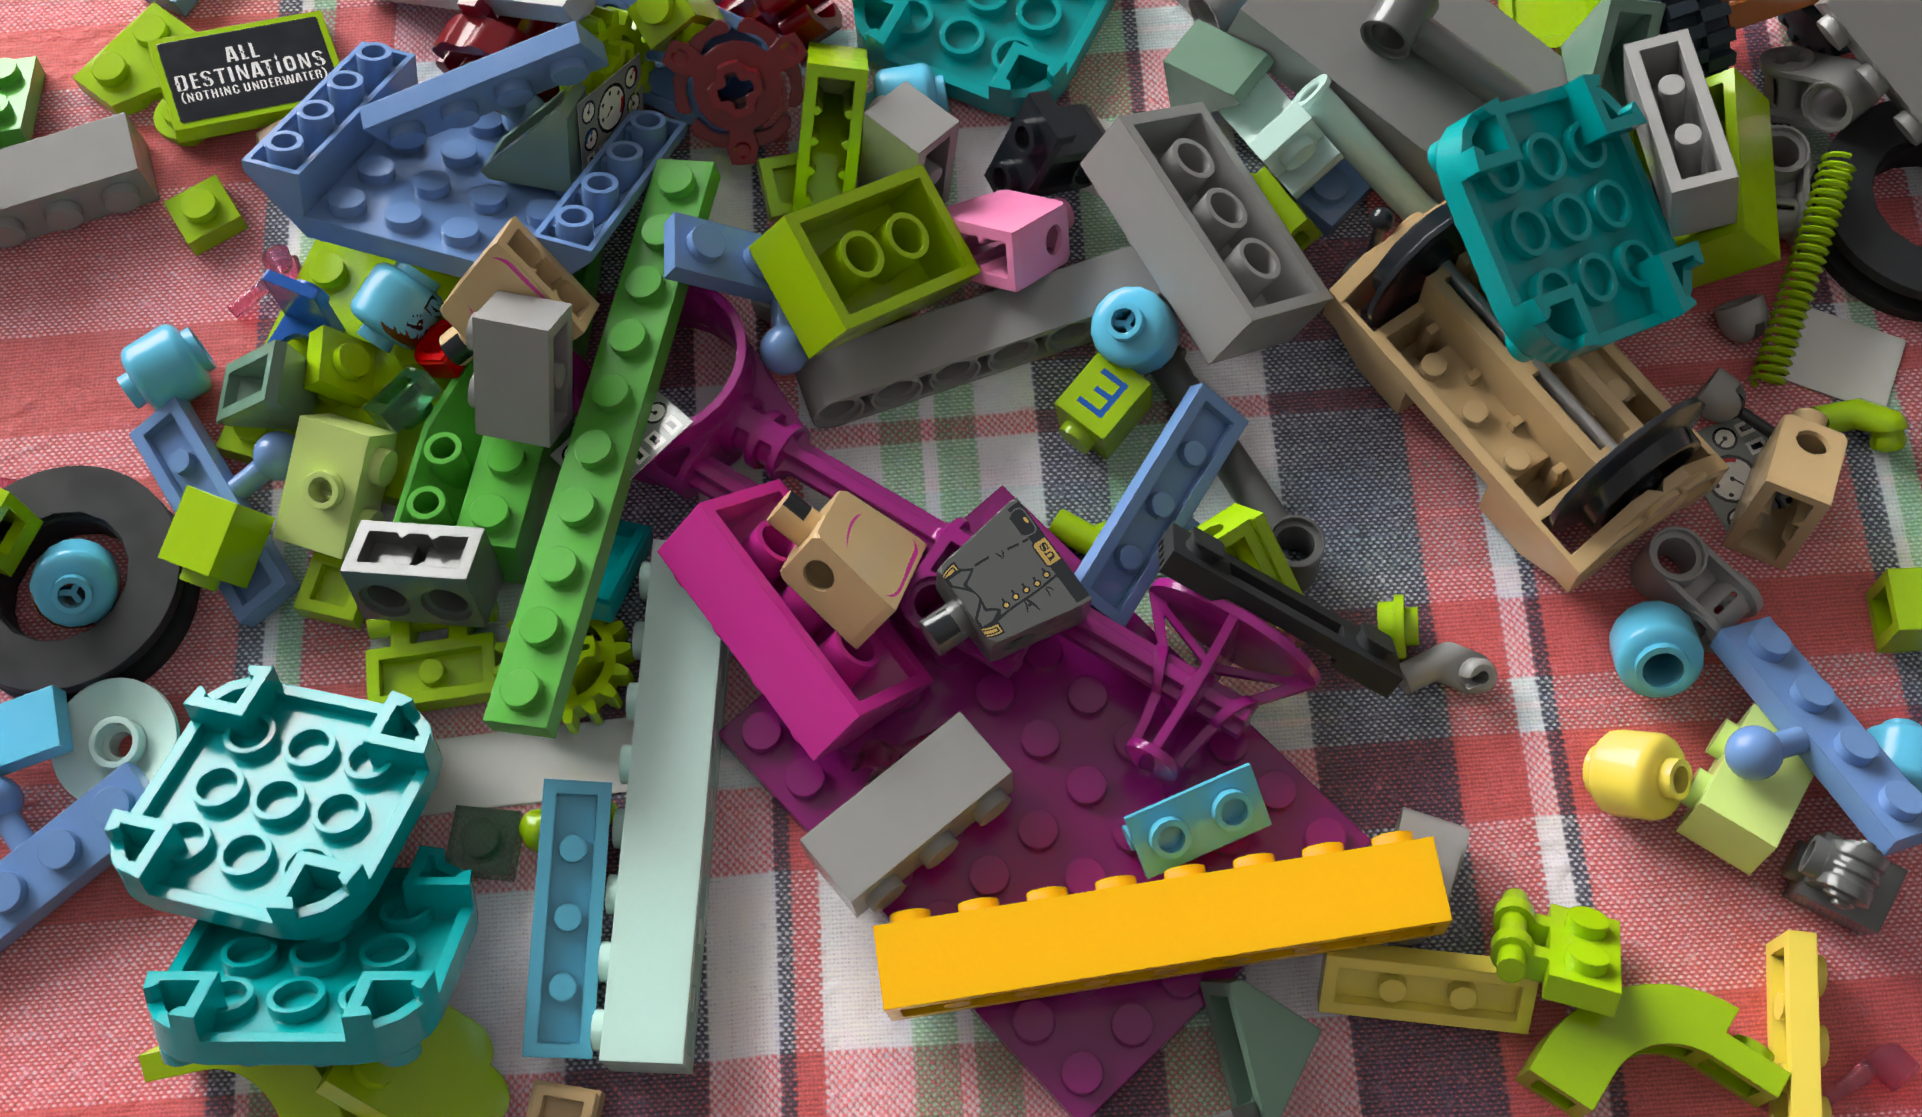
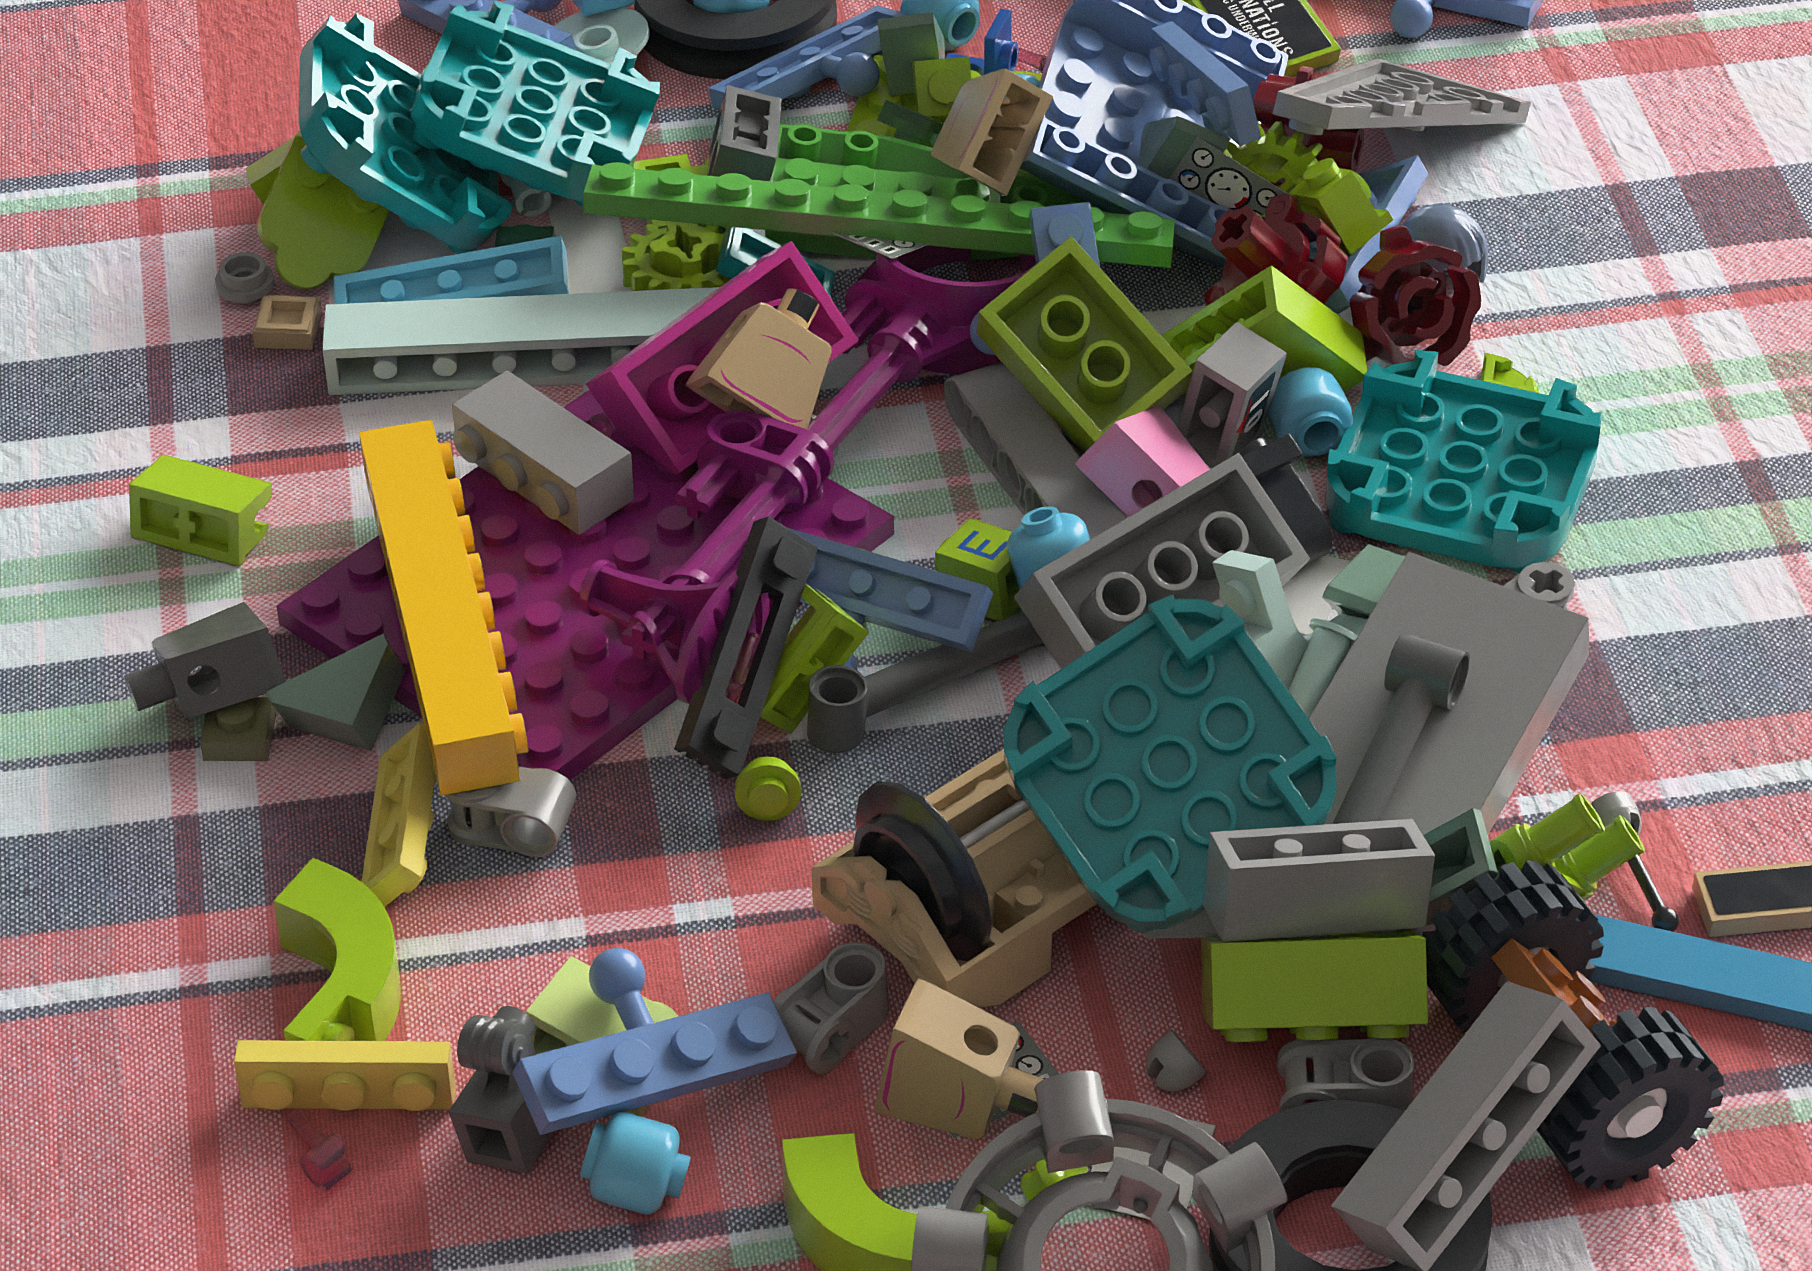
camera: 80 degrees right, 25 degrees down
lime brick [158,485,275,592] -> none
yellowish green brick [273,413,398,559] -> none
light grey brick [466,290,573,448] -> none
dark grey torso [918,497,1092,662] -> none
hinge [1121,763,1272,879] -> none
light grey arm [1399,642,1497,694] -> none
lime plate [1490,888,1622,1018] -> none
light yellow head [1583,729,1693,821] -> none
medium azure head [1609,600,1704,698] -> none
light grey hinge [1695,367,1775,438] -> none
lime piece [1748,151,1857,388] -> none

